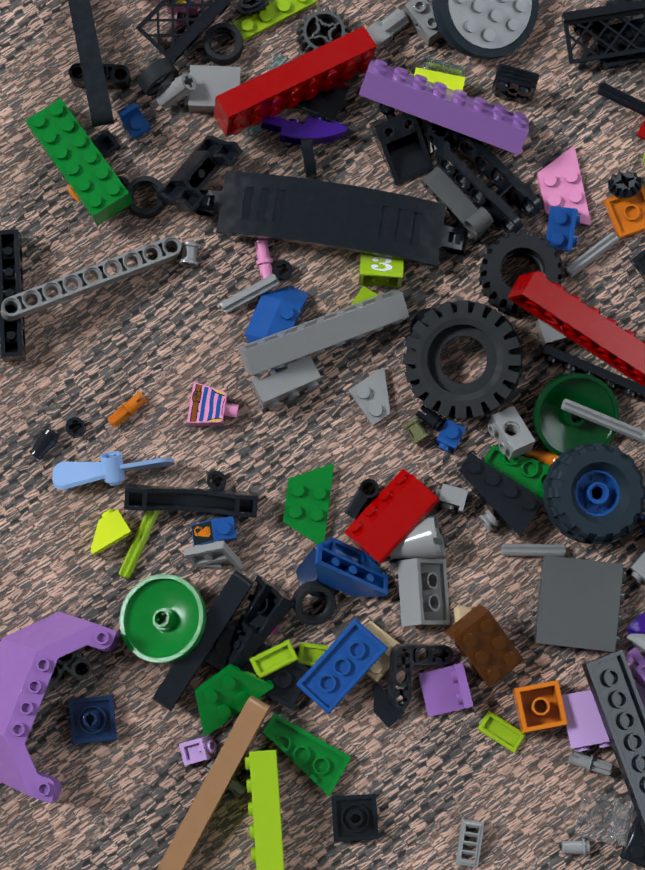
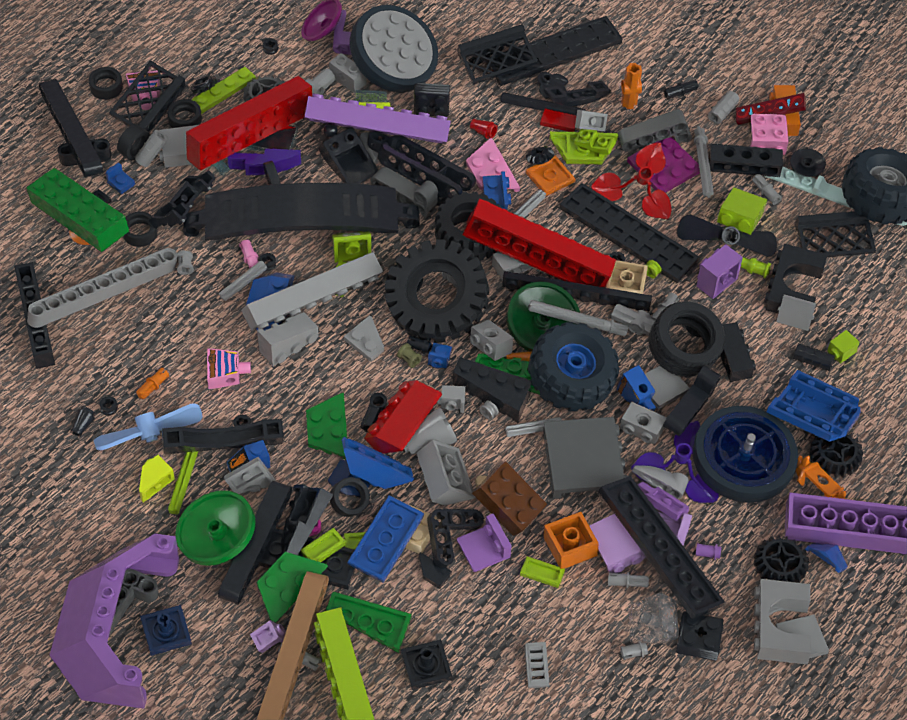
camera: 10 degrees left, 25 degrees down
none -> red cone [470,119,497,139]

